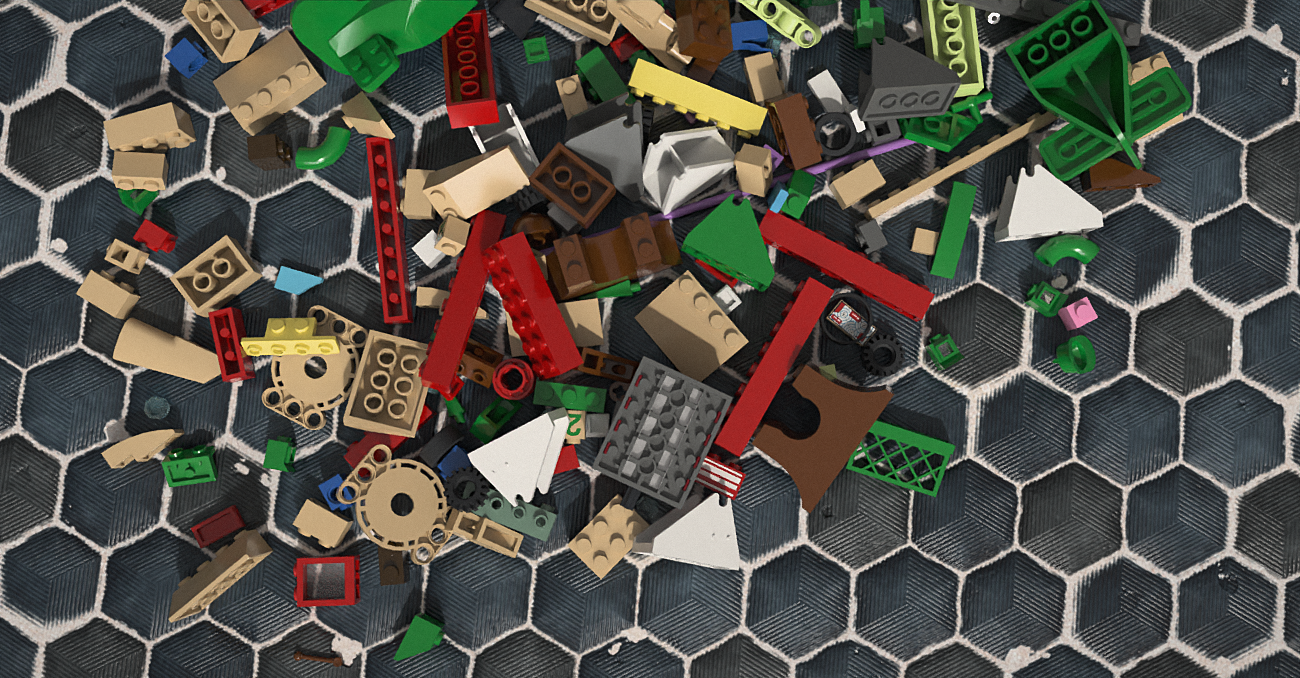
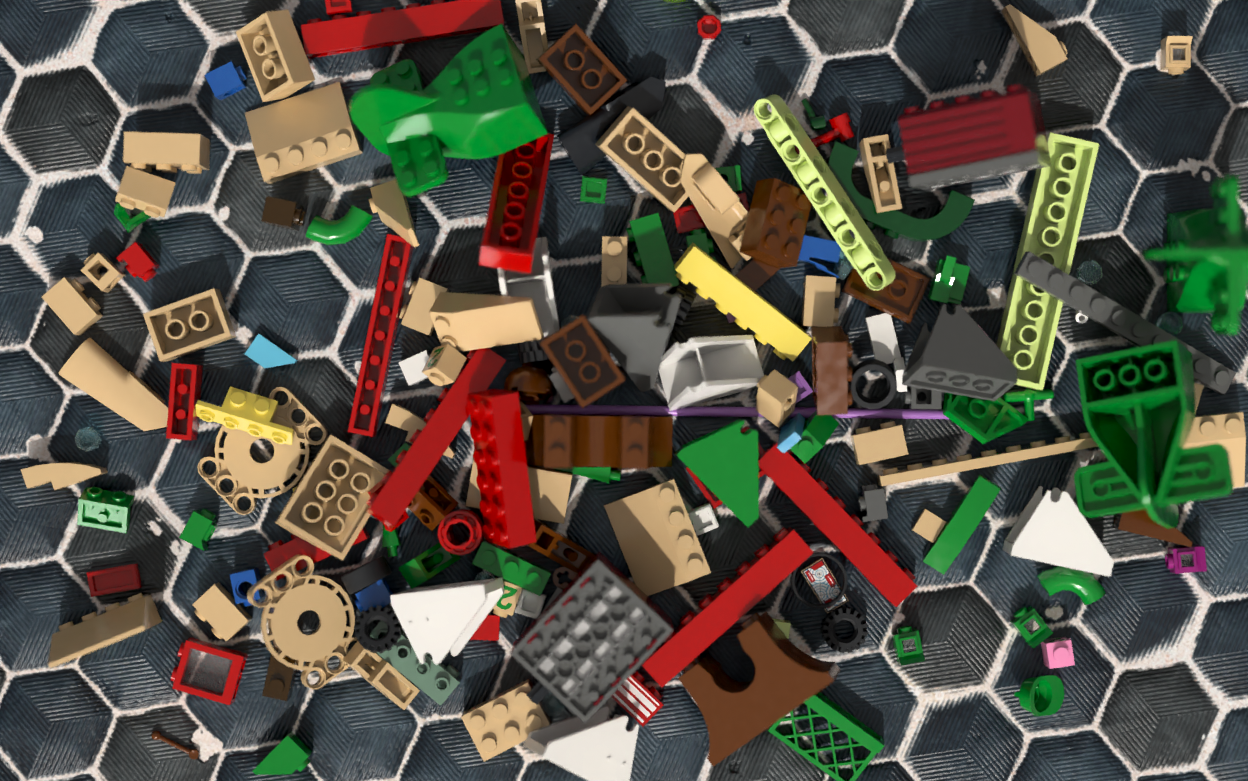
camera: 15 degrees right, 5 degrees up
none -> reddish brown tile [841,258,931,324]
none -> magenta window [1165,545,1207,574]

